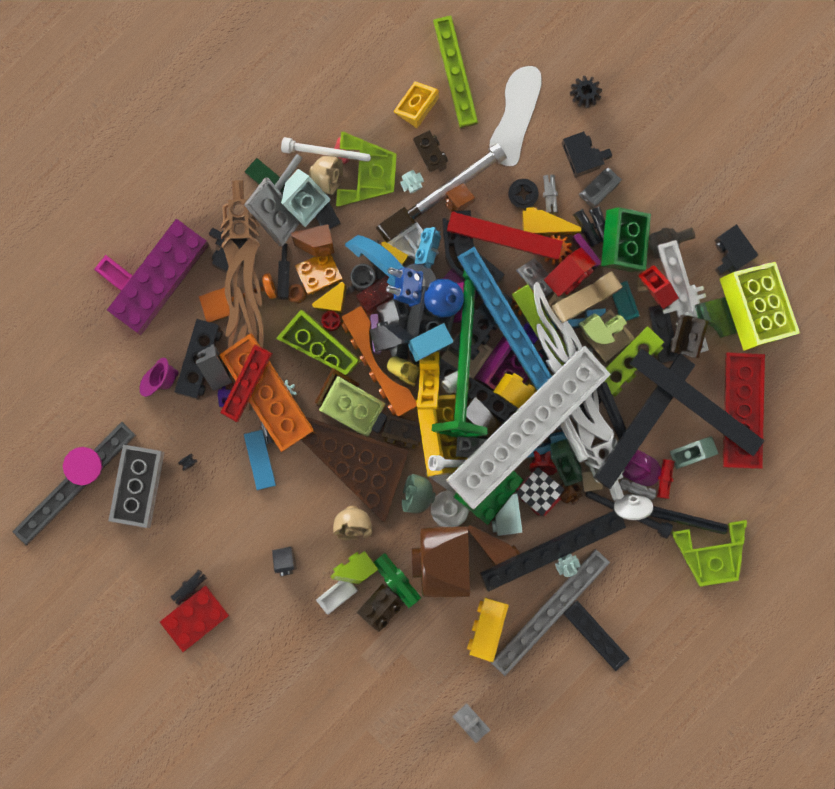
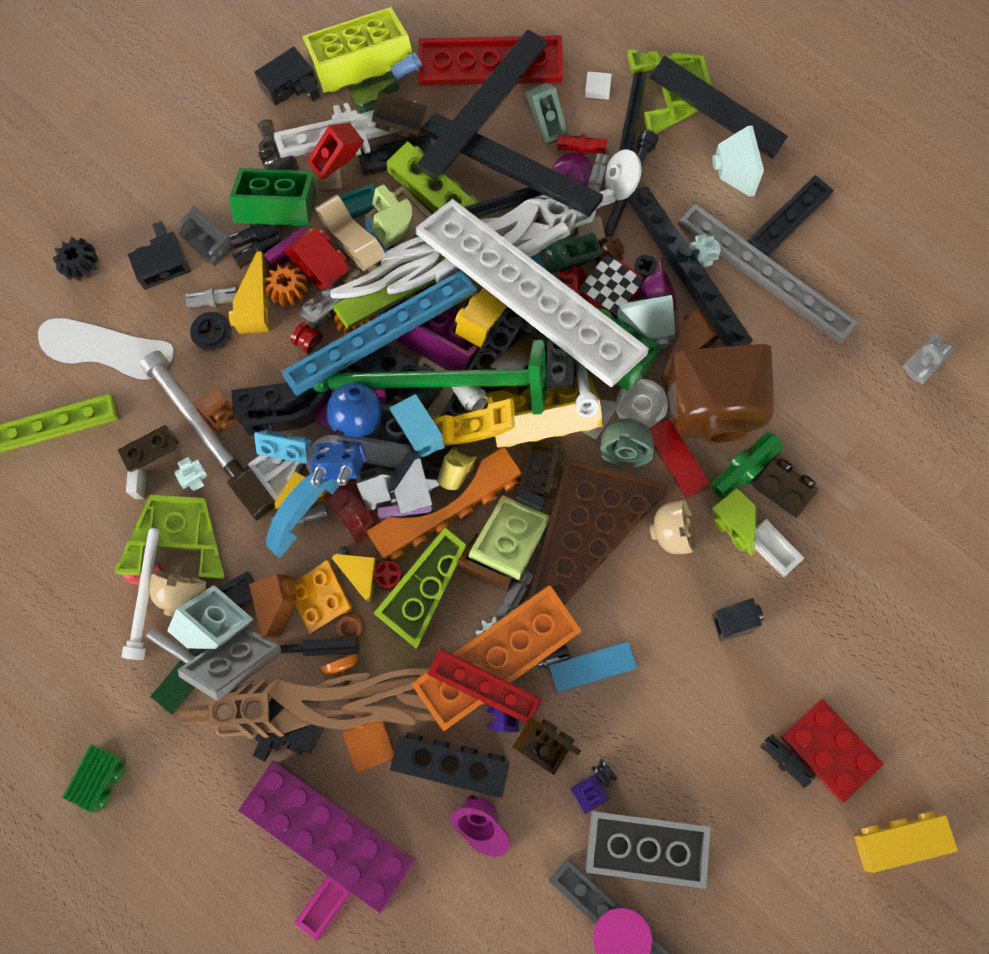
camera: 85 degrees left, 10 degrees down
dark grey hinge [196,344,232,391] -> none
dark grey wheel [350,264,376,292] -> none
yellow slope [393,82,439,128] -> none
red tile [447,212,563,261] -> none
yellow slope [467,597,509,662] -> none
none -> green brick [62,744,127,812]
none -> white tile [126,468,146,499]
none -> red wheel [290,322,323,354]
none -> medium blue pin [390,52,423,80]
none -> light grey axle [497,570,534,618]
none -> dark brown bracket [512,718,581,775]
none -> dark purple tile [570,774,609,814]
none -> white tile [585,72,612,100]
none -> black bush [634,255,657,284]
none -> magenta piece [641,257,677,311]
none -> red tile [649,418,710,499]
none -> black tile [650,55,788,159]
none -> light aqua slope [712,126,764,197]
none -> yellow brick [854,811,958,873]

